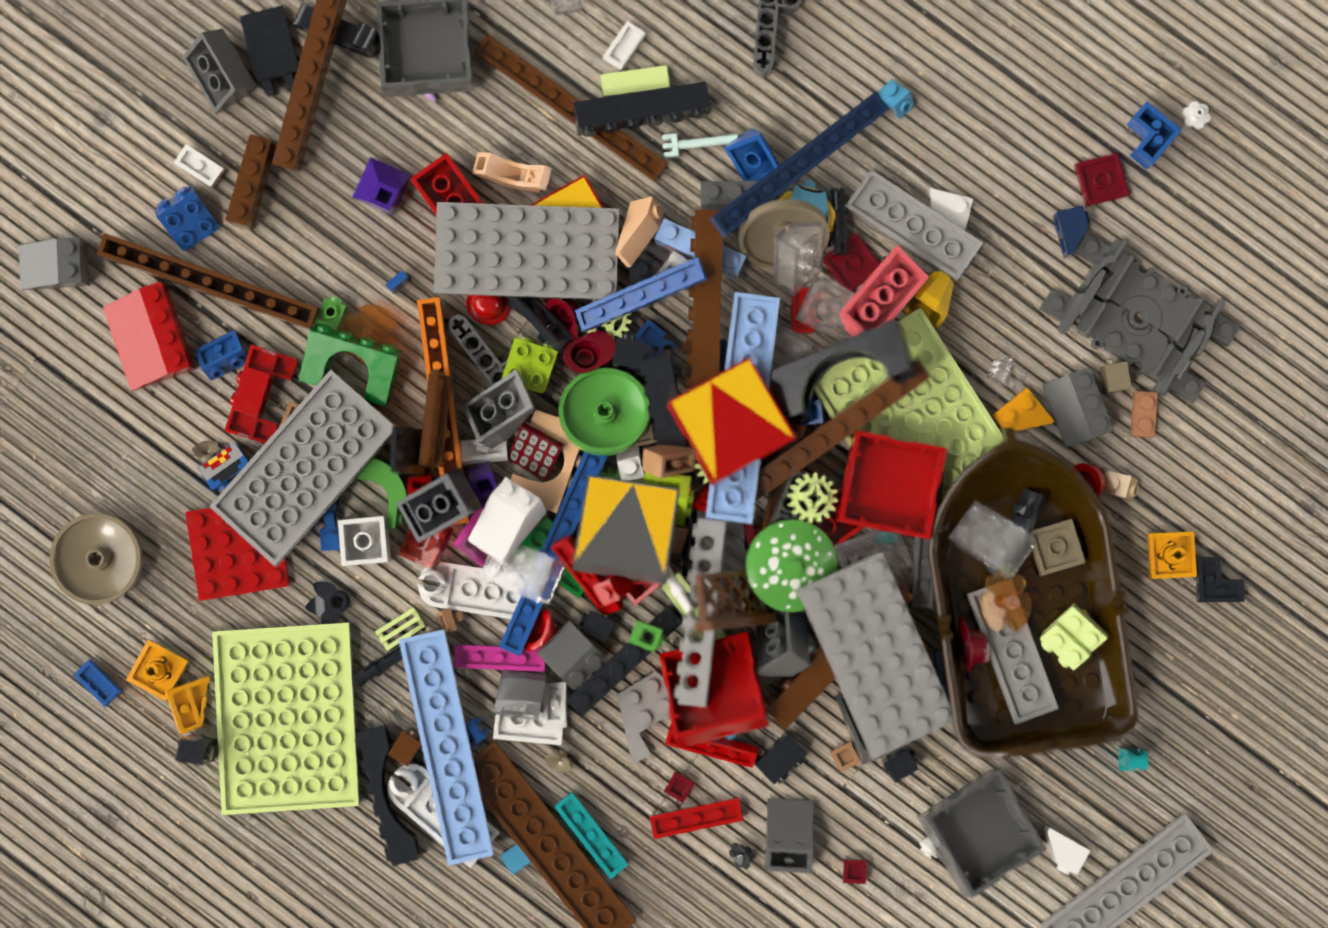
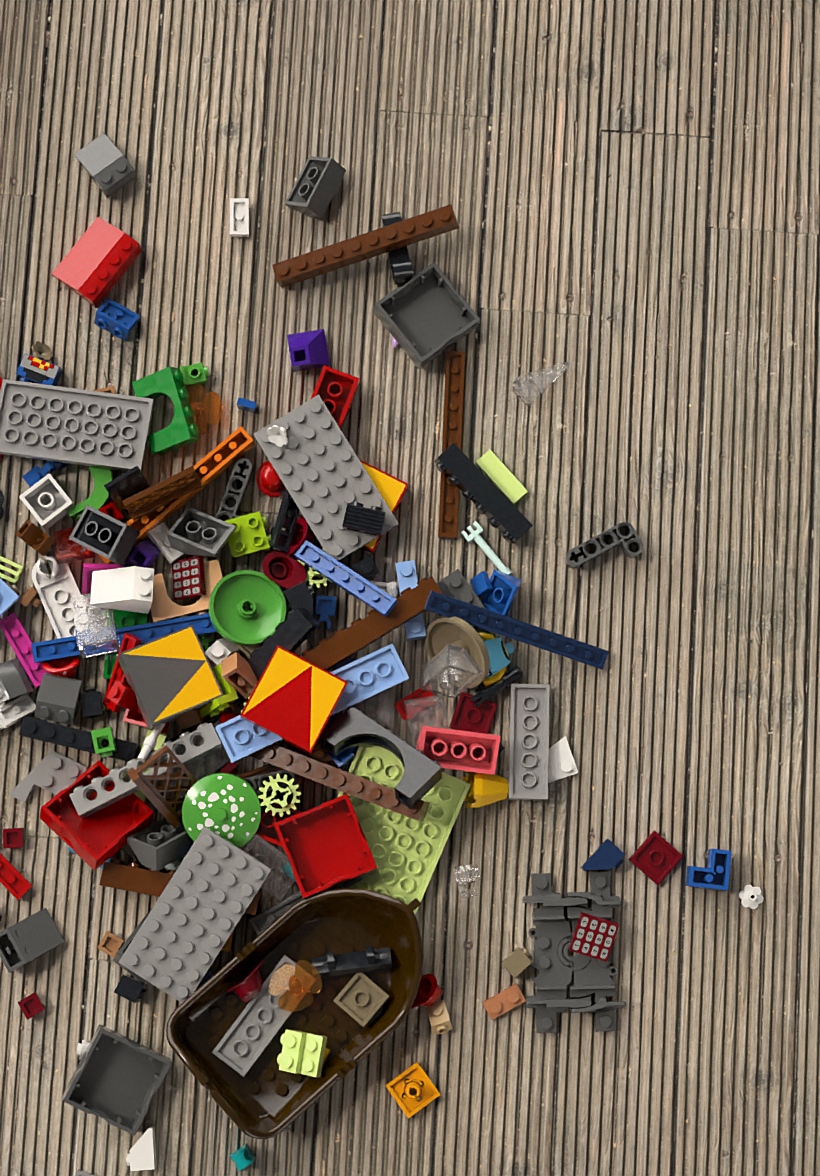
camera: 55 degrees right, 5 degrees down
reddish brown brick [97,233,320,330] -> none
blue bracket [155,185,219,251] -> none
red bracket [224,345,299,444] -> none
reddish brown brick [225,134,277,231] -> none
black tile [239,5,299,97] -> none
light nougat arch [472,153,552,193] -> none
white tile [603,21,646,71] -> none
light nougat slope [616,196,664,268] -> none
red plate [665,723,759,768] -> none
black brick [754,732,807,785] -> none
dark azure bracket [878,79,915,119] -> none
clear brick [948,501,1037,580] -> none
light orange wing [991,388,1055,431] -> none
dark grey slope [1042,367,1114,448] -> none
black plate [1196,557,1245,602] -> none
none -> reddish brown brick [15,520,55,556]
none -> white plant [267,425,289,447]
none -> black brick [342,502,386,537]
none -> blue tile [470,571,493,597]
none -> tile [569,912,619,962]

